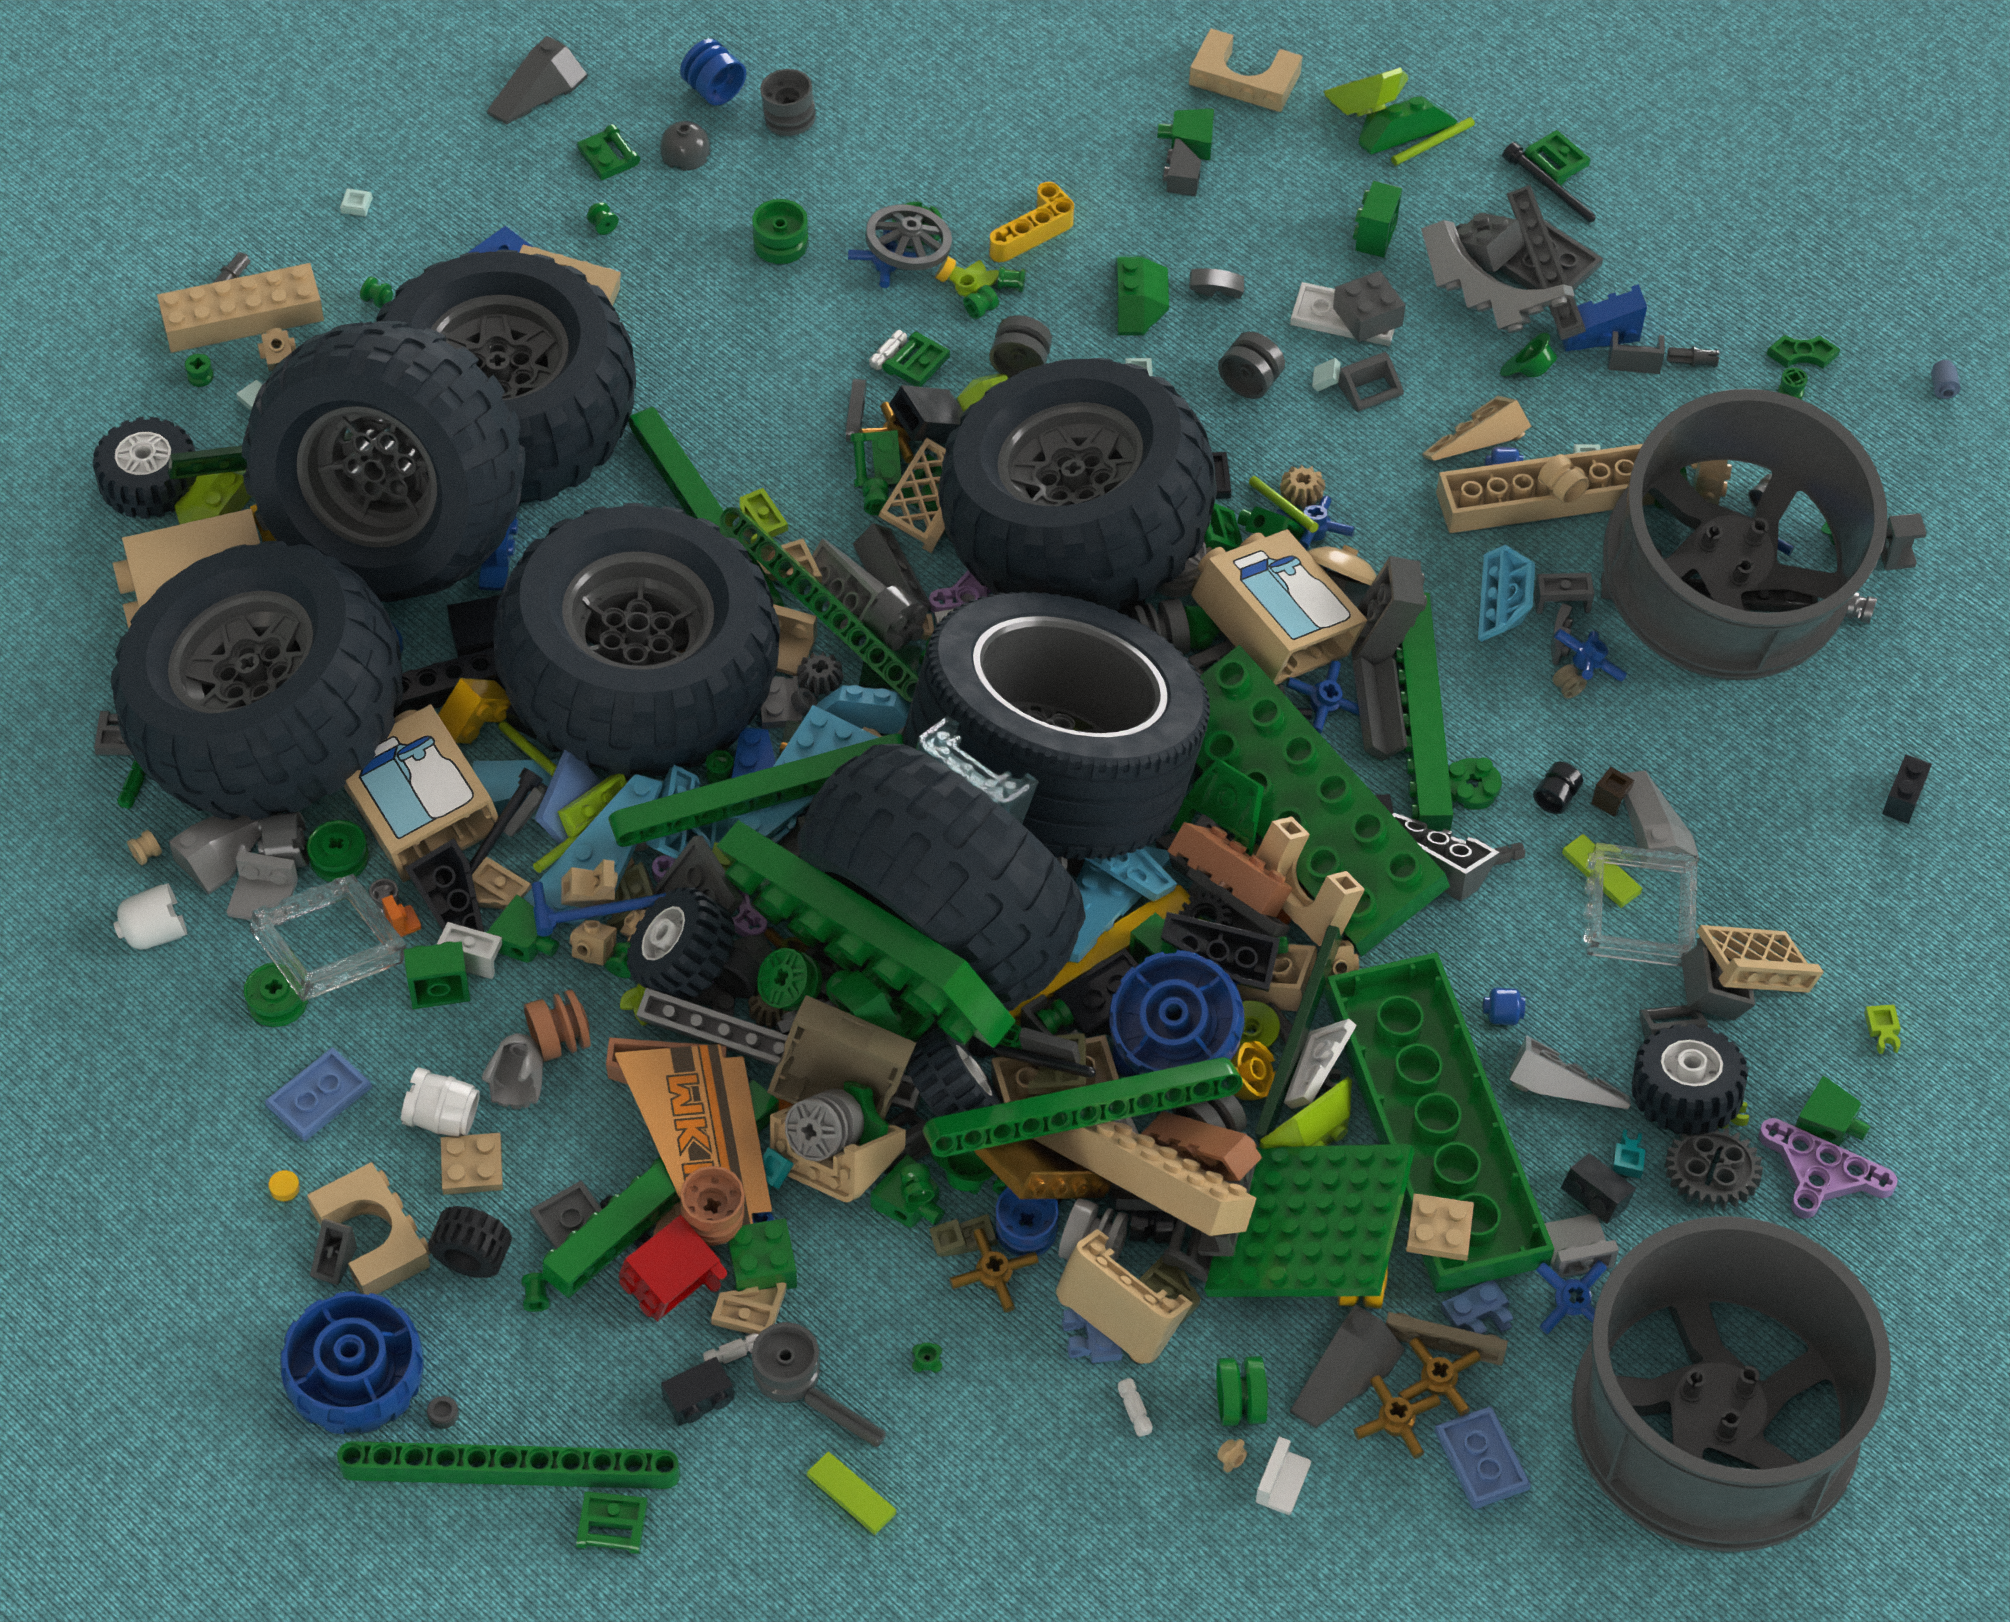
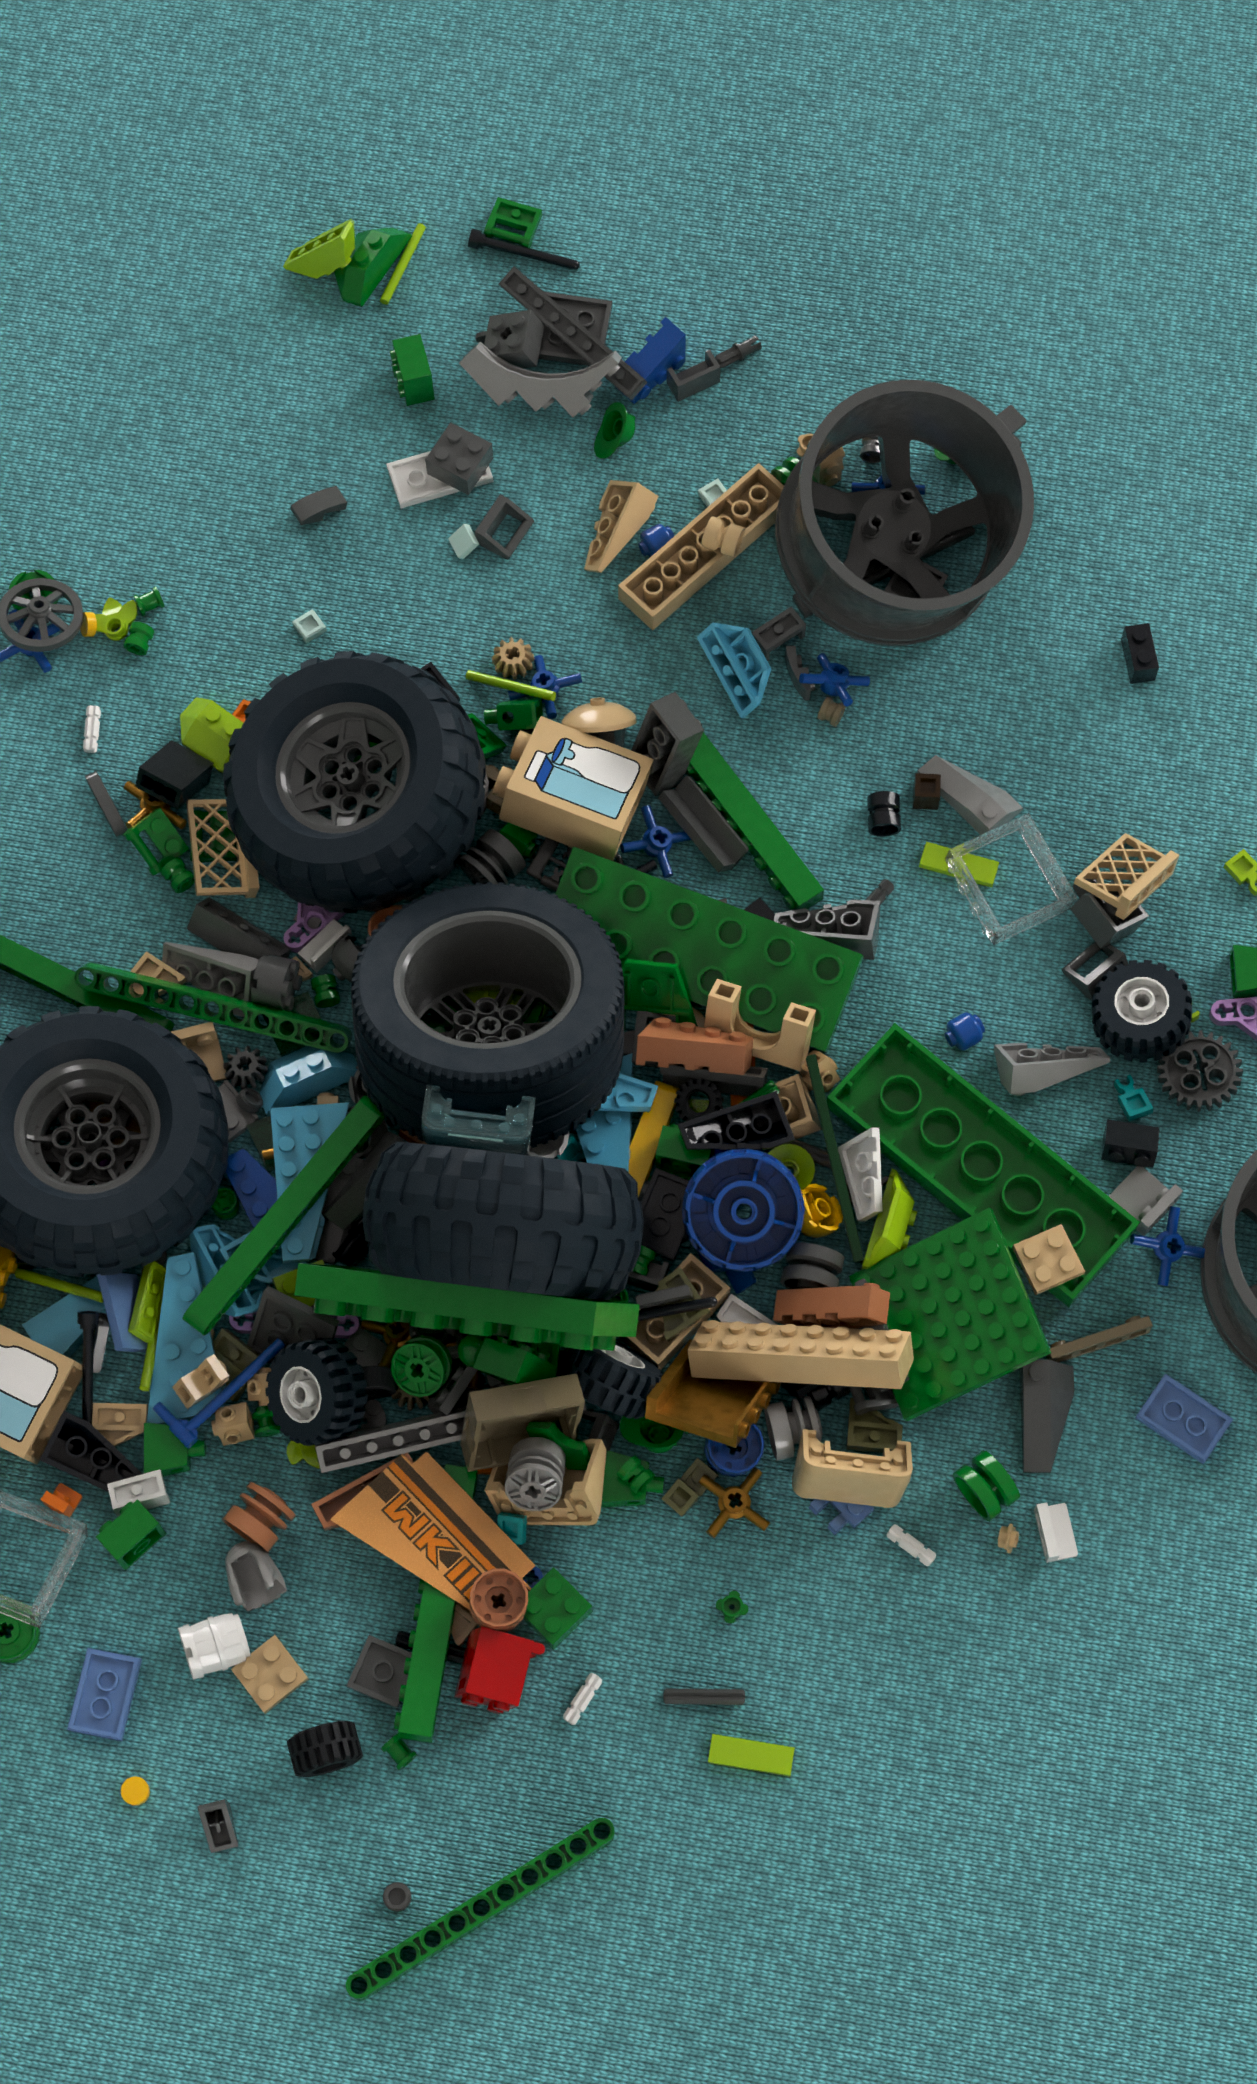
camera: 30 degrees left, 15 degrees up
blue wheel [280,1291,424,1435] -> none
tan arch [307,1162,431,1295] -> none
flat silver wheel [369,878,400,918] -> none
green plate [576,1491,648,1554] -> none
black brick [661,1357,734,1426] -> none
tan wing [711,1282,787,1335] -> none
lime wing [739,488,788,544] -> none
dark grey wheel [751,1322,820,1402] -> none
green plate [882,332,950,387] -> none
green beam [923,1057,1243,1157] -> none
yellow beam [989,182,1074,262] -> none
dark grey wheel [989,315,1052,378] -> none
green wedge [1116,255,1169,336] -> none
green torso [1157,108,1214,160] -> none
dark grey slope [1163,139,1201,196] -> none
tan arch [1189,29,1303,112] -> none
dark grey wheel [1218,331,1285,399] -> none
pearl gold bar [1353,1375,1441,1459] -> none
pearl gold bar [1398,1337,1481,1416] -> none
medium blue plate [1441,1280,1513,1334] -> none
green plate [1449,757,1502,810] -> none
green tile [1766,335,1840,369] -> none
green wheel [1778,367,1808,400] -> none
sand blue brick [1931,360,1961,399] -> none

